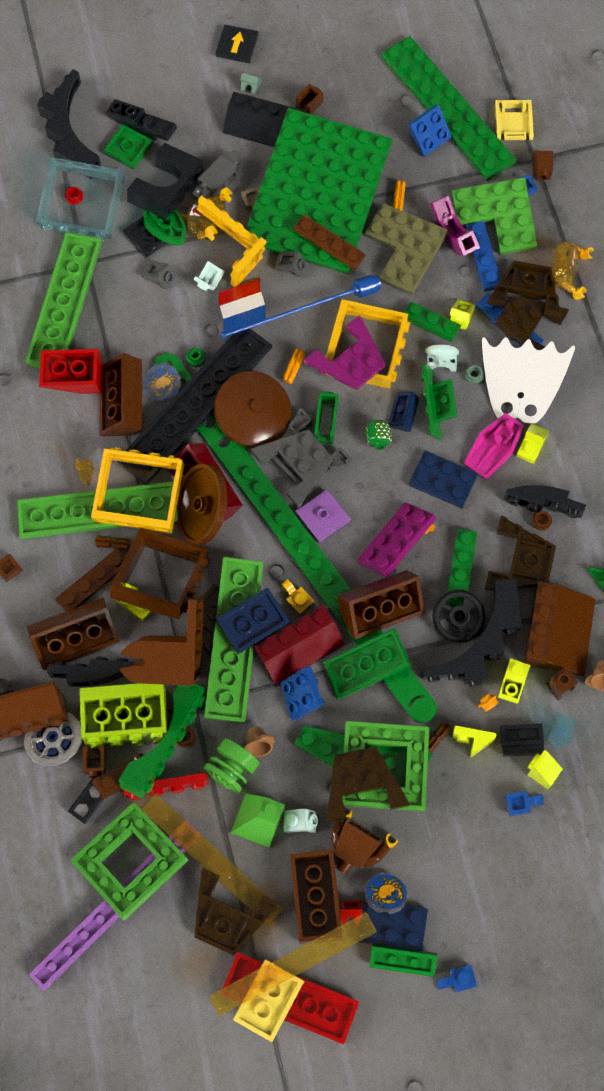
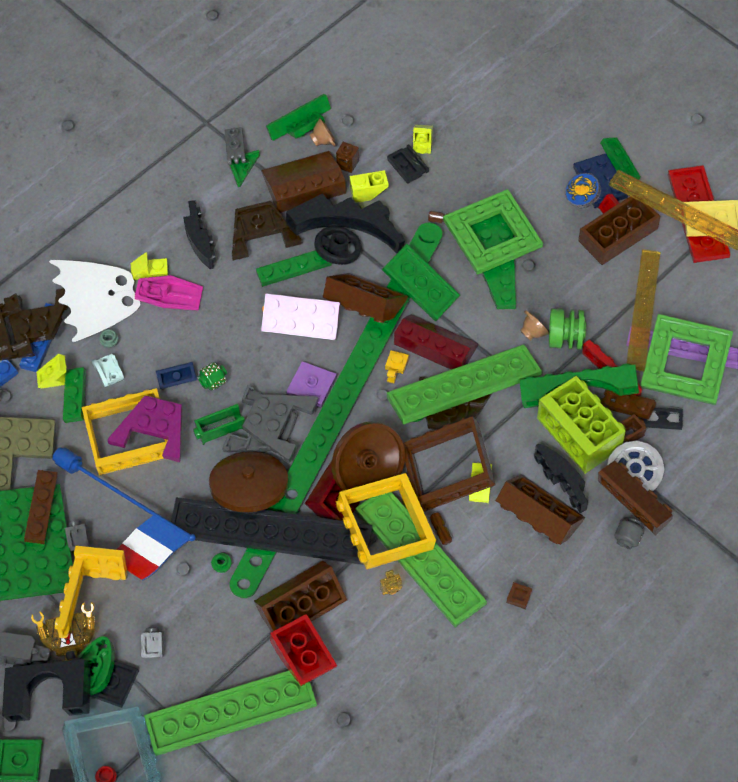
camera: 120 degrees left, 10 degrees down
reddish brown plate [55,548,125,612] -> none
reddish brown piece [119,596,204,686] -> none
clear tile [143,363,181,402] -> none
light aqua bracket [194,261,225,291] -> none
dark brown wing [194,868,279,956] -> none
dark blue plate [215,588,290,655] -> none
bright green slope [230,793,285,848] -> none
dark tan plate [241,187,259,210] -> none
blue plate [280,667,325,721] -> none
light orange axle [283,348,305,384] -> none
light aqua bracket [284,809,318,833] -> none
dark brown wing [327,747,409,823] -> none
reddish brown torso [332,809,398,874] -> none
dark blue plate [409,450,478,509] -> none
green bracket [421,364,458,440] -> none
blue plate [436,965,477,993] -> none
neon yellow slope [452,726,496,758] -> none
light orange plate [478,693,498,712] -> none
blue plate [505,791,544,817] -> none
reddish brown plate [532,511,552,531] -> none
clear light blue brick [547,713,577,748] -> none

